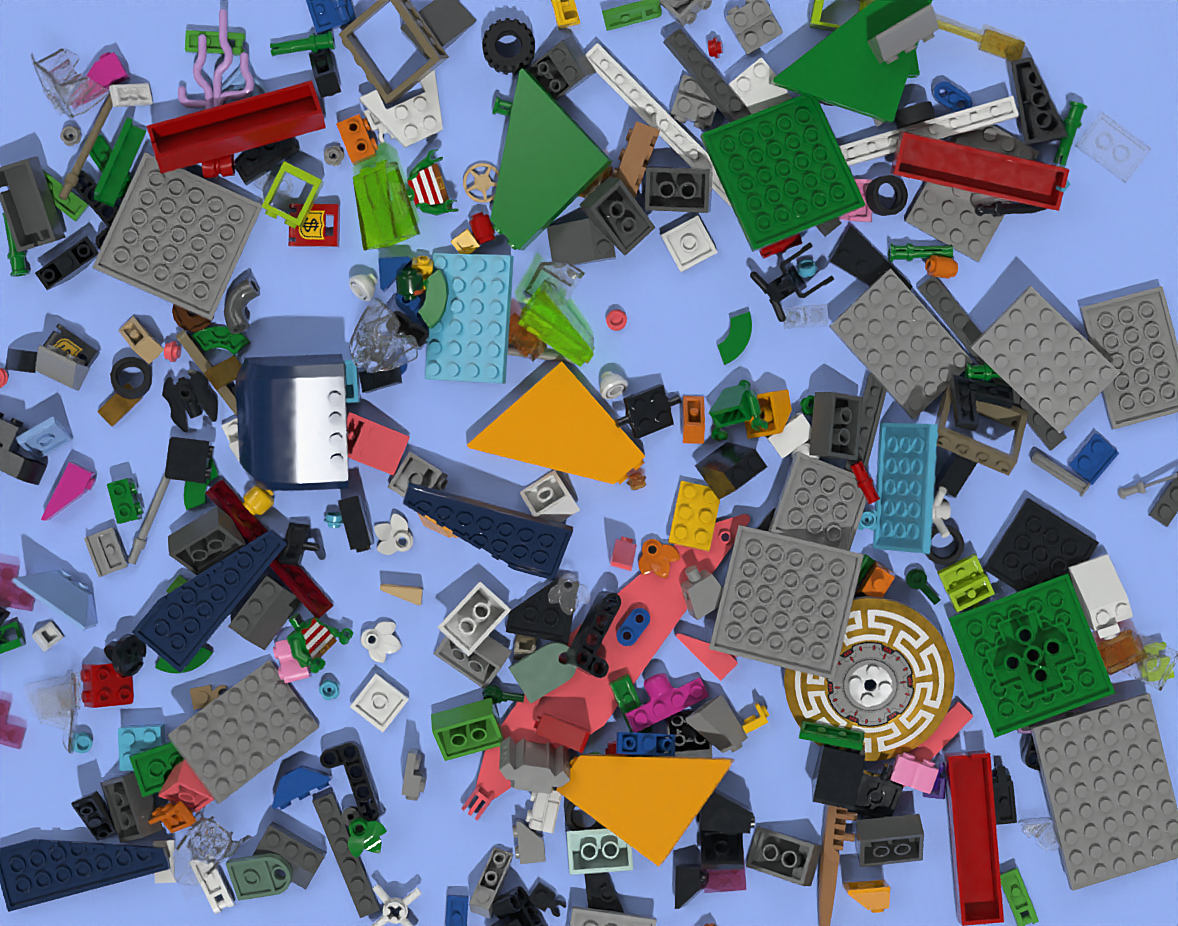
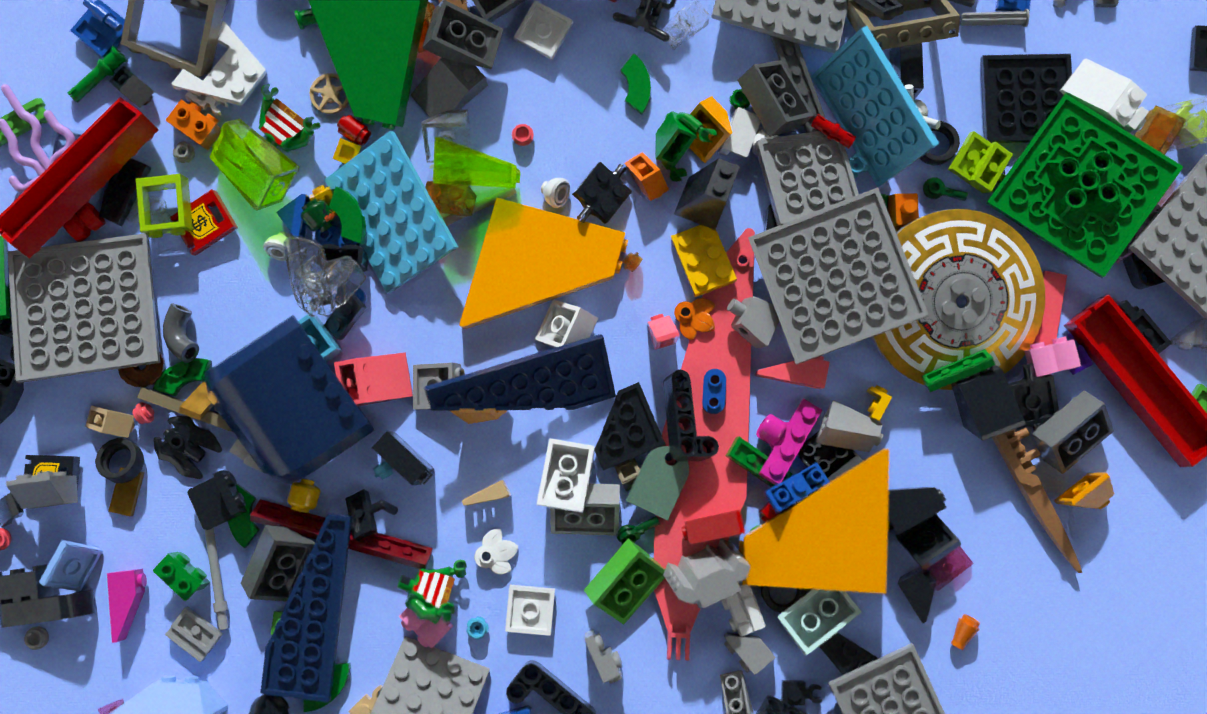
camera: 30 degrees left, 5 degrees down
dark grey slope [228,574,301,650] -> none
white plate [374,513,413,555] -> none
clear plate [548,573,591,615] -> none
dark grey slope [746,826,822,886] -> none

